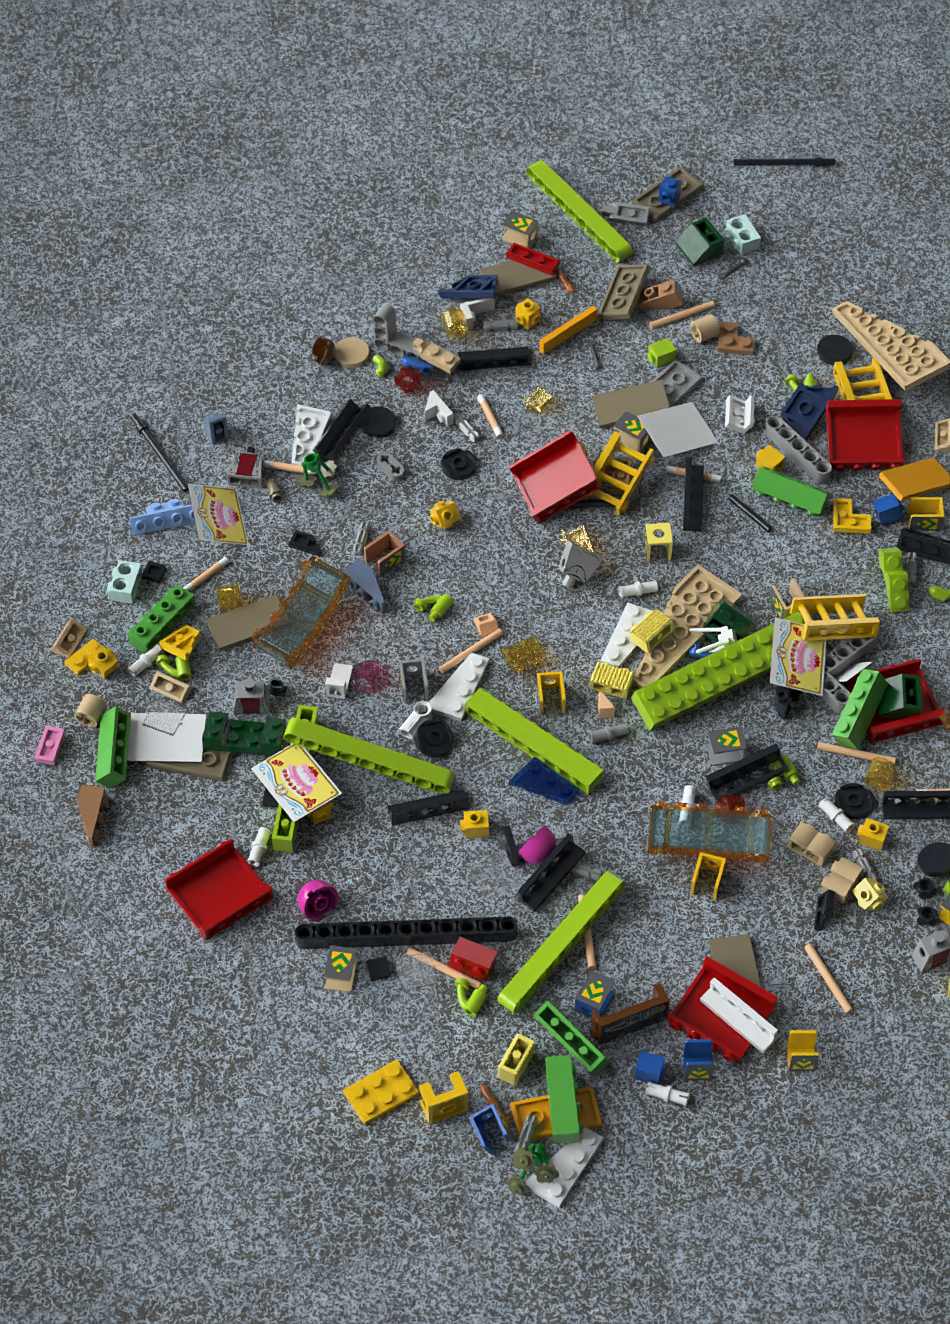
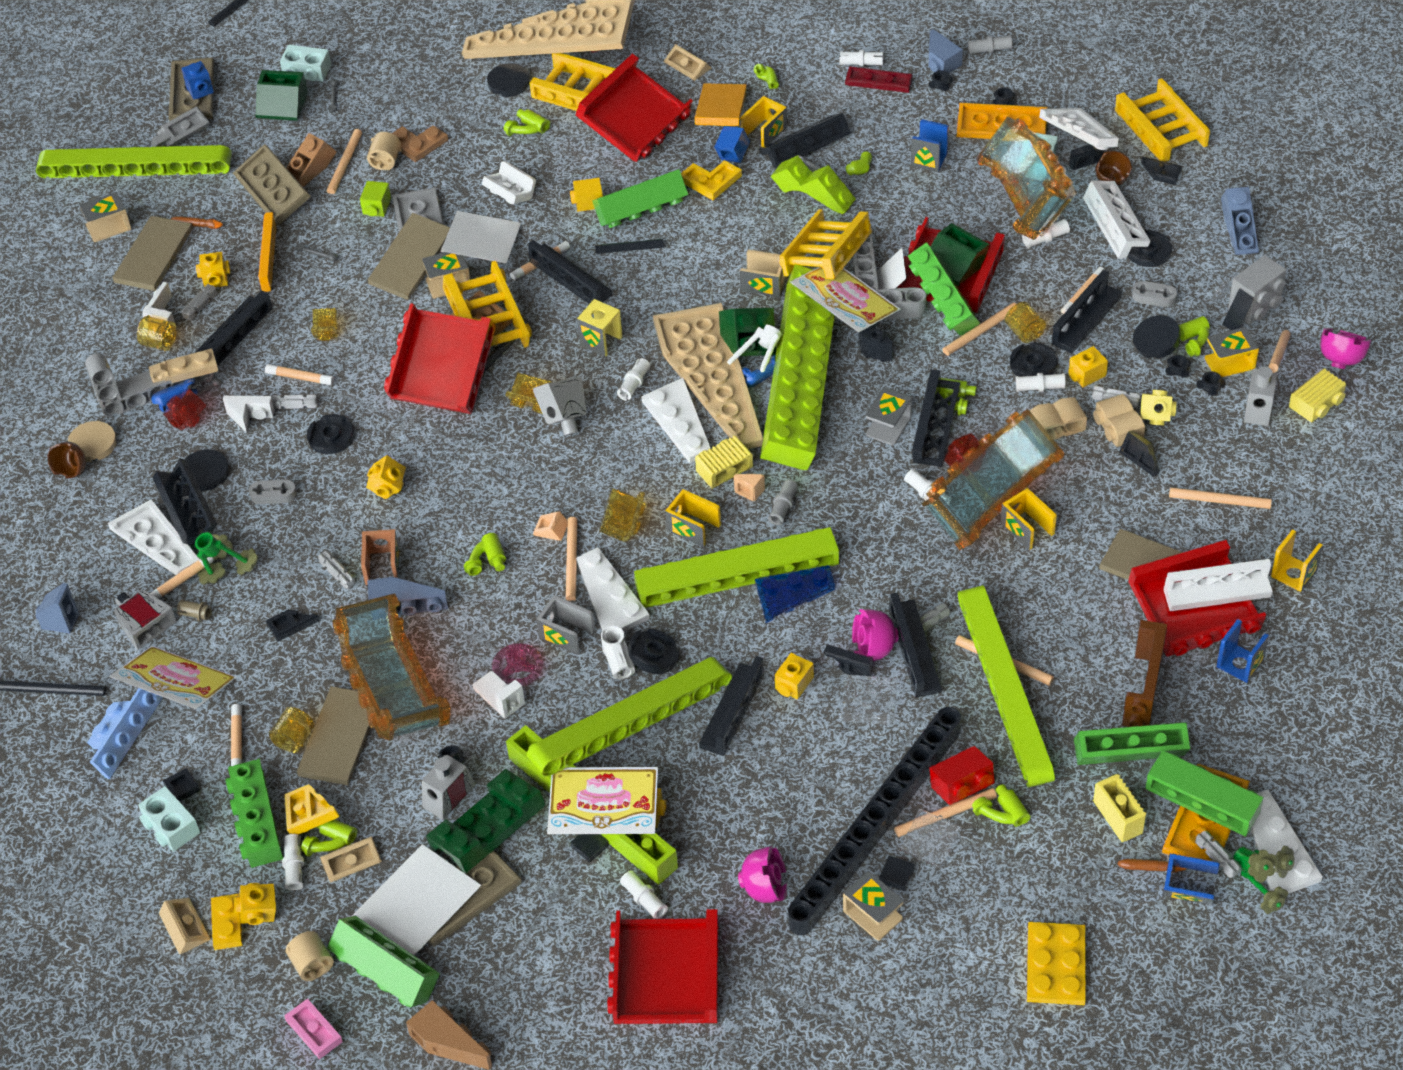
camera: 50 degrees left, 5 degrees down
clear piece [142,698,187,736] -> none
lime arm [372,354,389,377] -> none
yellow panel [419,1071,468,1125] -> none
dark blue wing [438,275,499,300] -> none
red tile [506,243,560,276] -> none
piece [575,970,615,1018] -> none
light yellow brick [630,608,674,653] -> none
blue brick [634,1051,667,1085] -> none
white pin [646,1081,690,1106] -> none
light grey beam [765,416,832,484] -> none
dark blue wing [780,385,839,441] -> none

